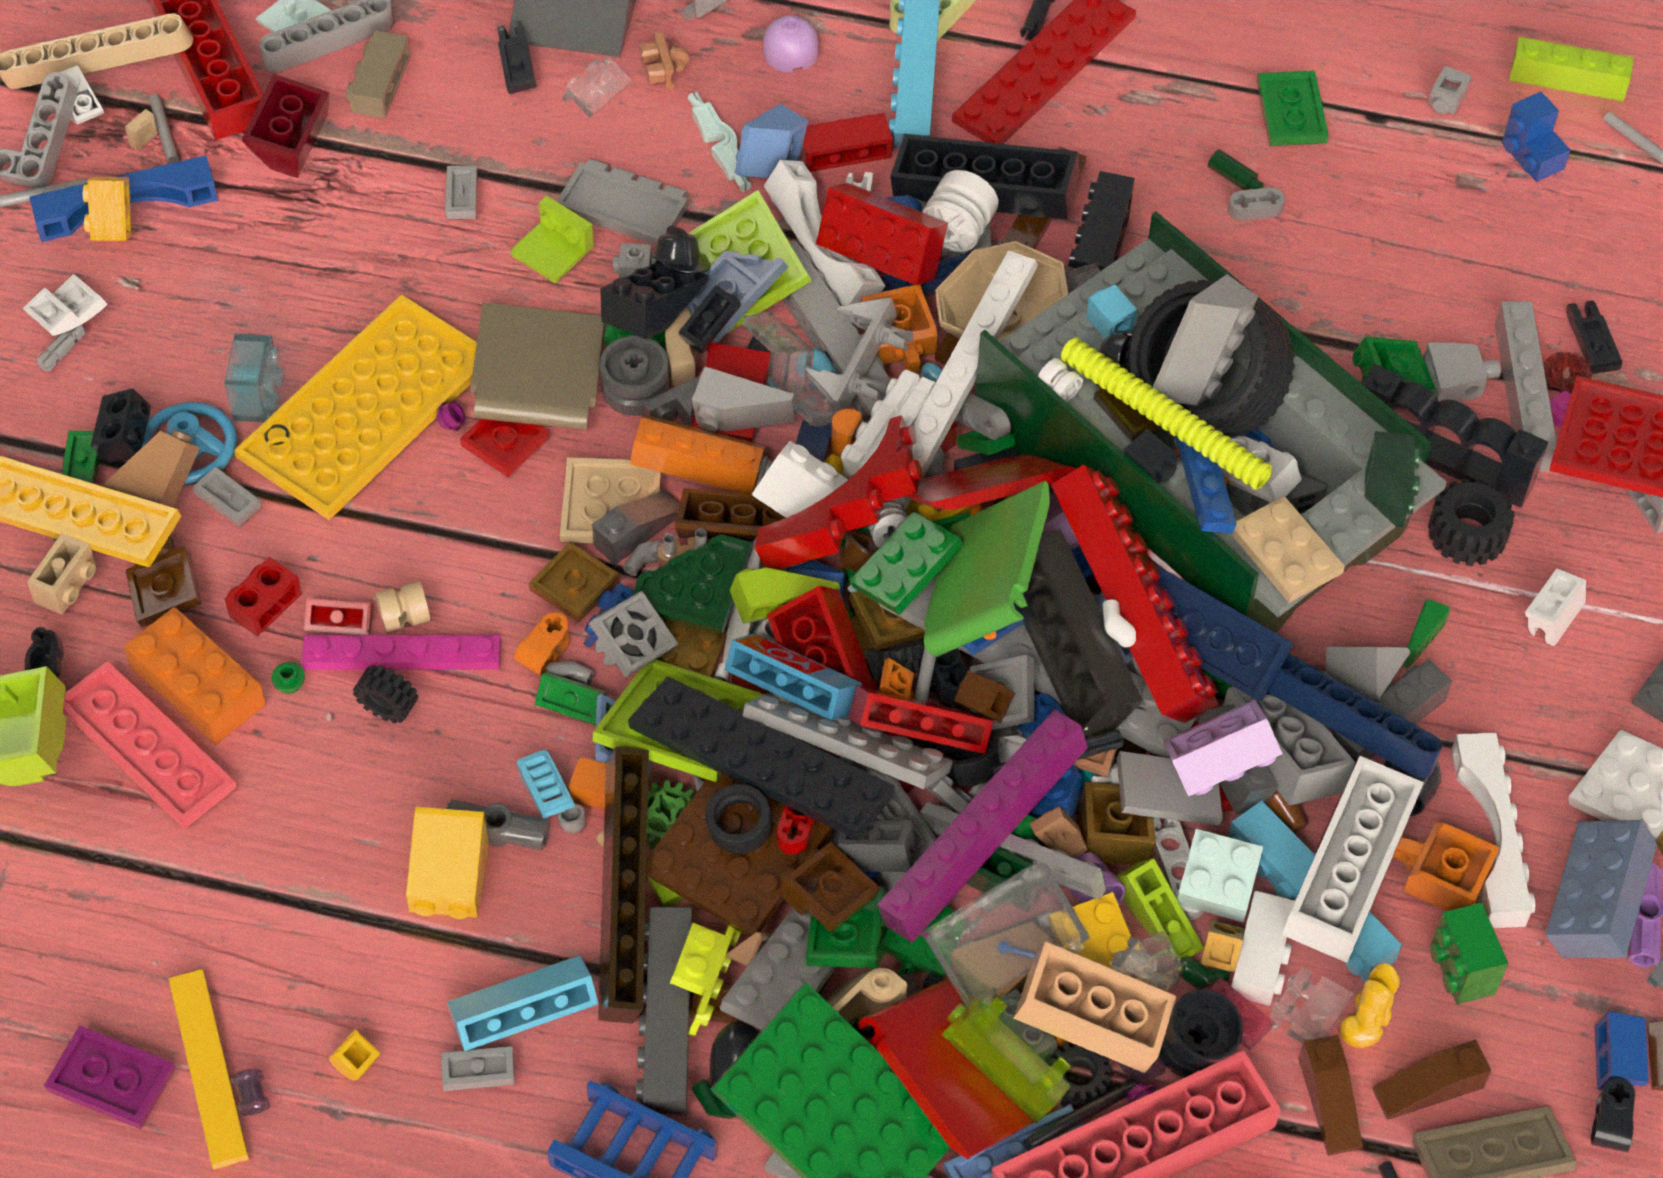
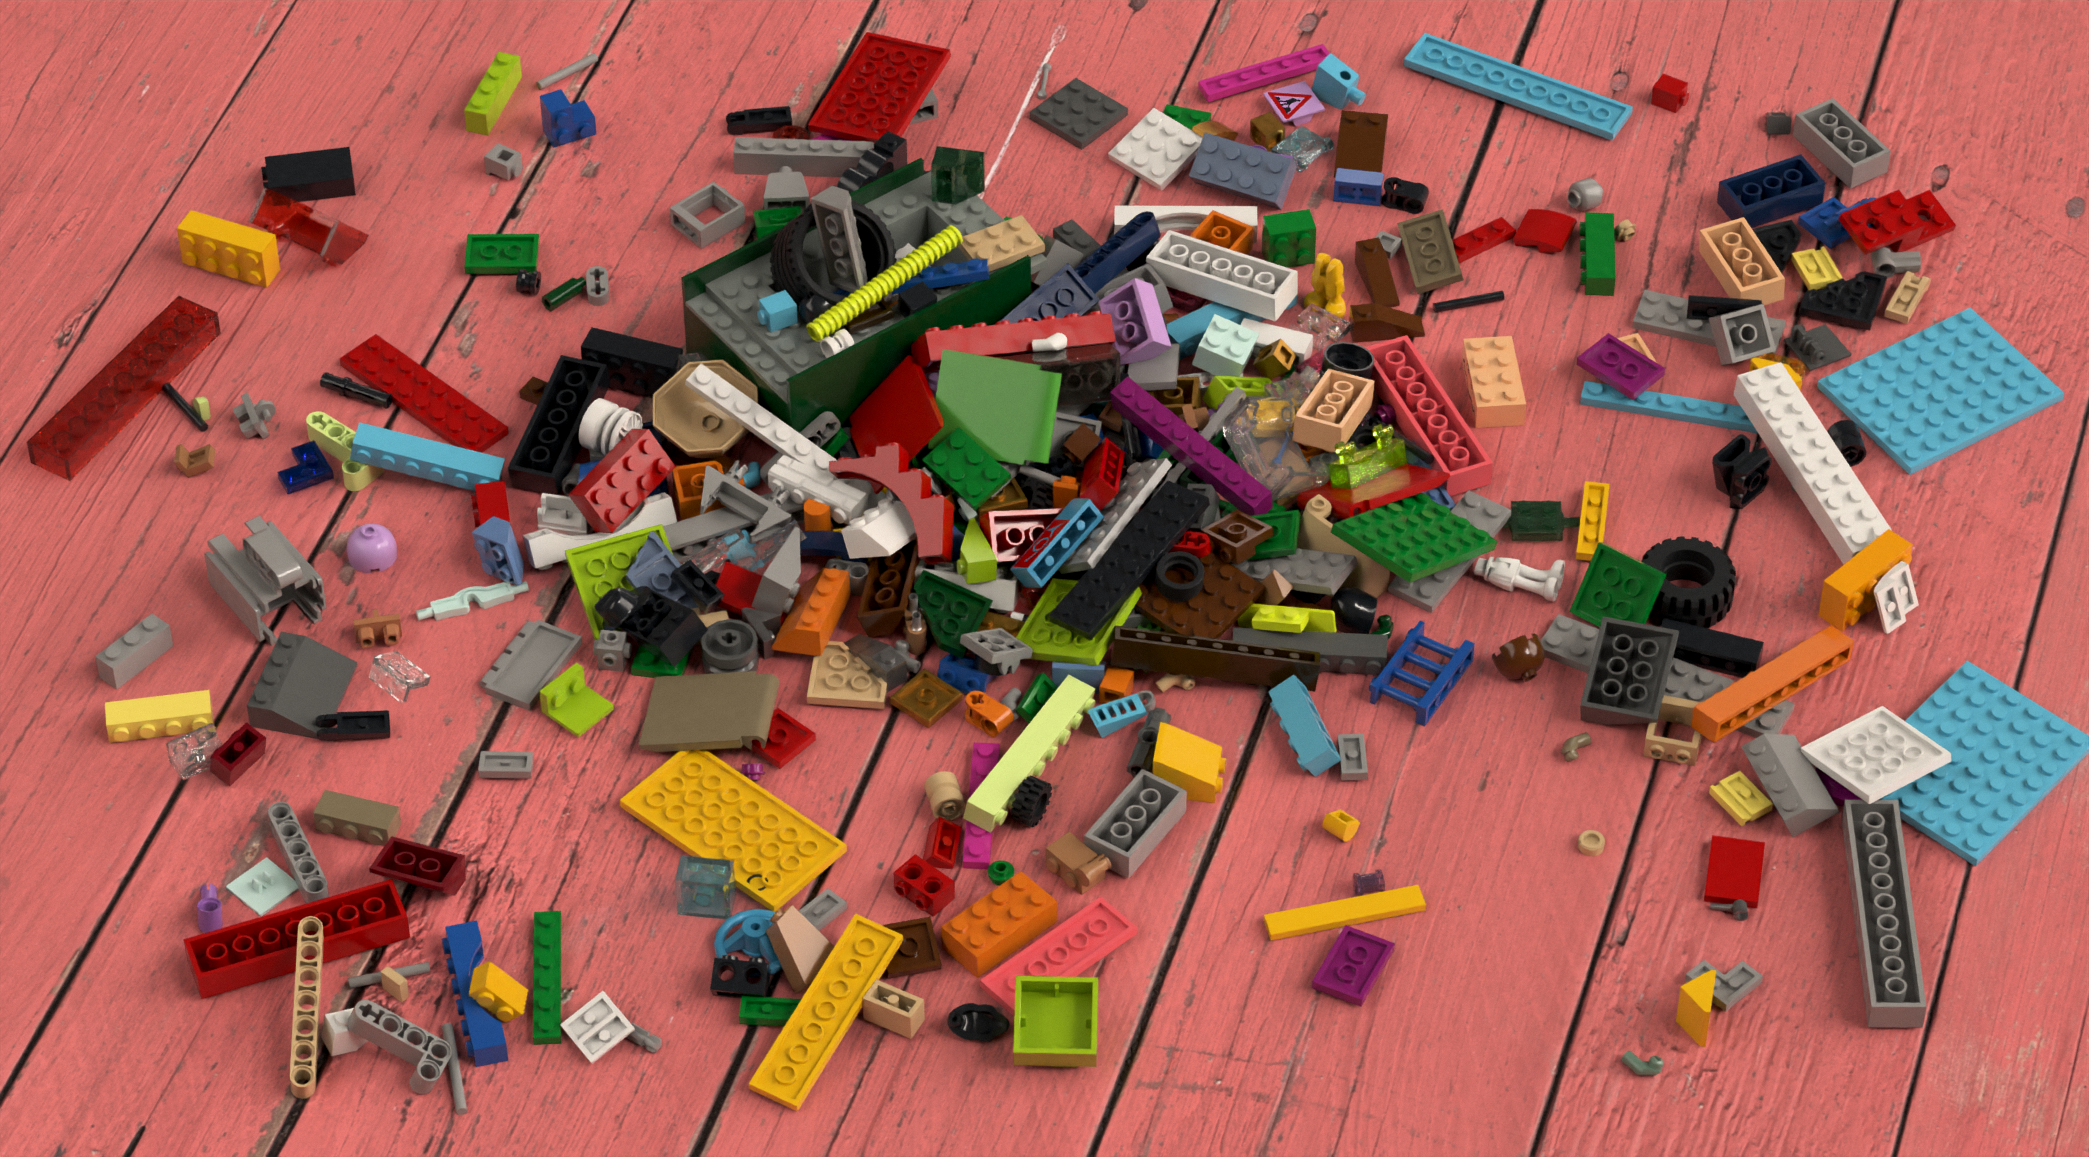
camera: 85 degrees left, 10 degrees down
white hinge [1525,569,1586,646] -> none
none -> black wheel [516,269,541,295]
none -> green plate [533,911,562,1045]
none -> light grey window [670,182,745,249]
none -> yellowish green brick [963,675,1096,833]
none -> medium nougat hinge [1045,832,1111,895]
none -> light grey brick [1084,769,1187,879]
none -> light grey plate [1375,231,1402,259]

